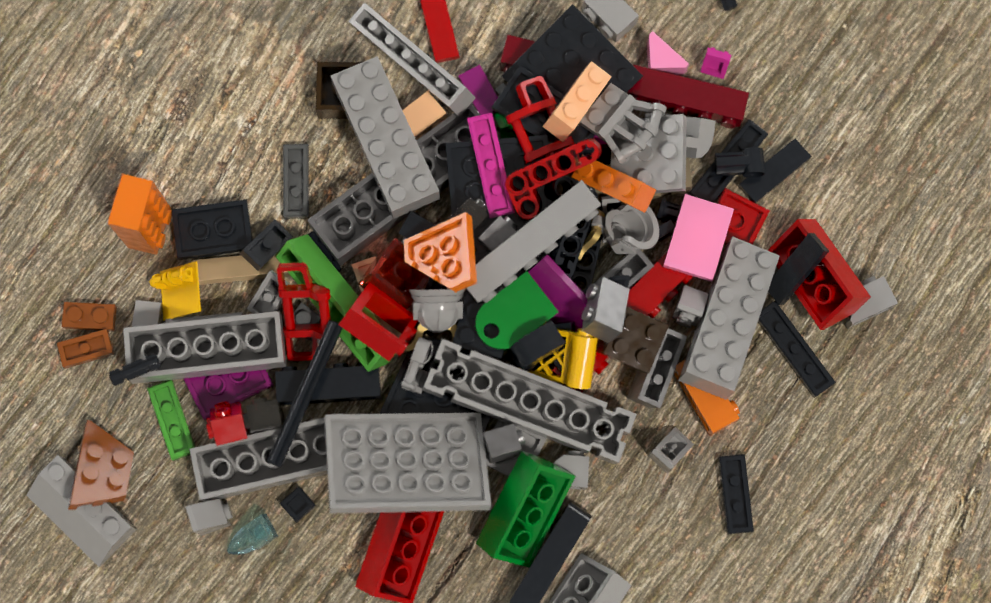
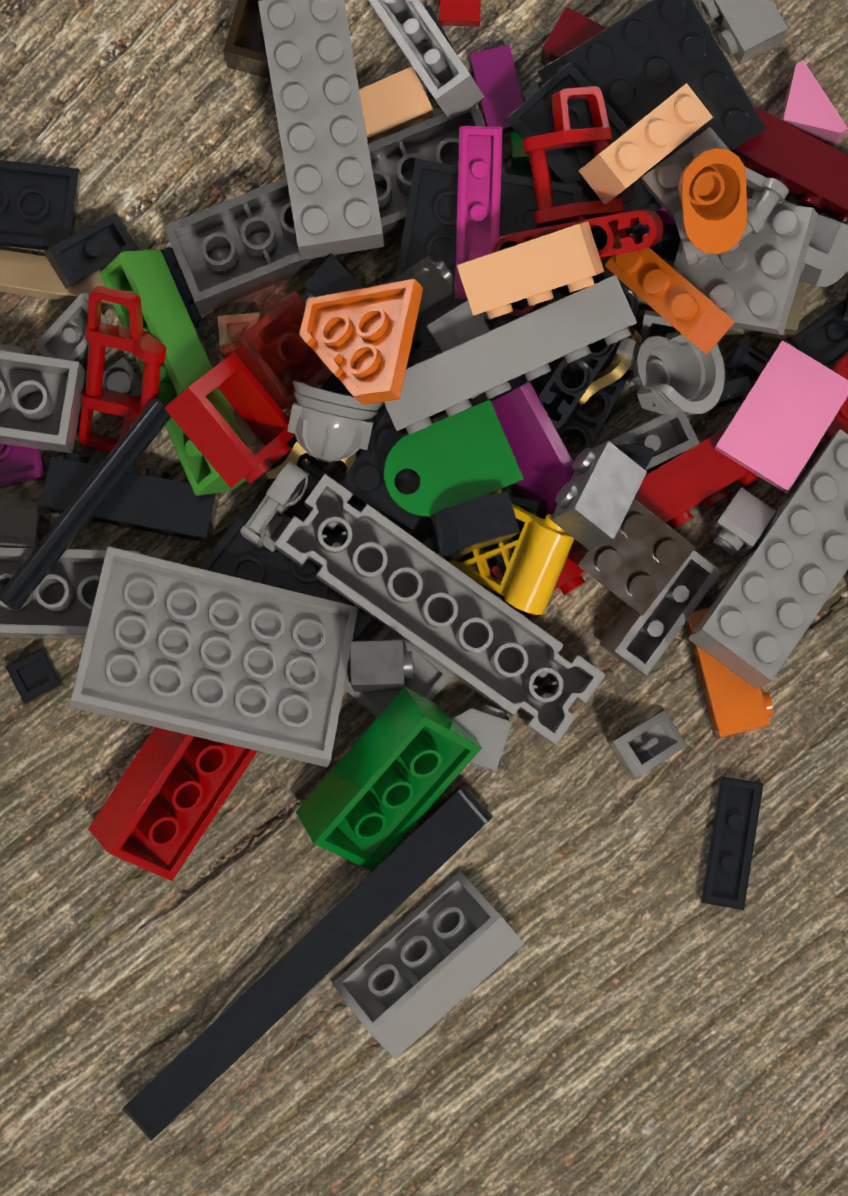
camera: 20 degrees right, 5 degrees up
dark grey tile [283,144,309,219] -> none
none -> light nougat brick [457,222,604,319]
none -> orange piece [678,148,747,254]

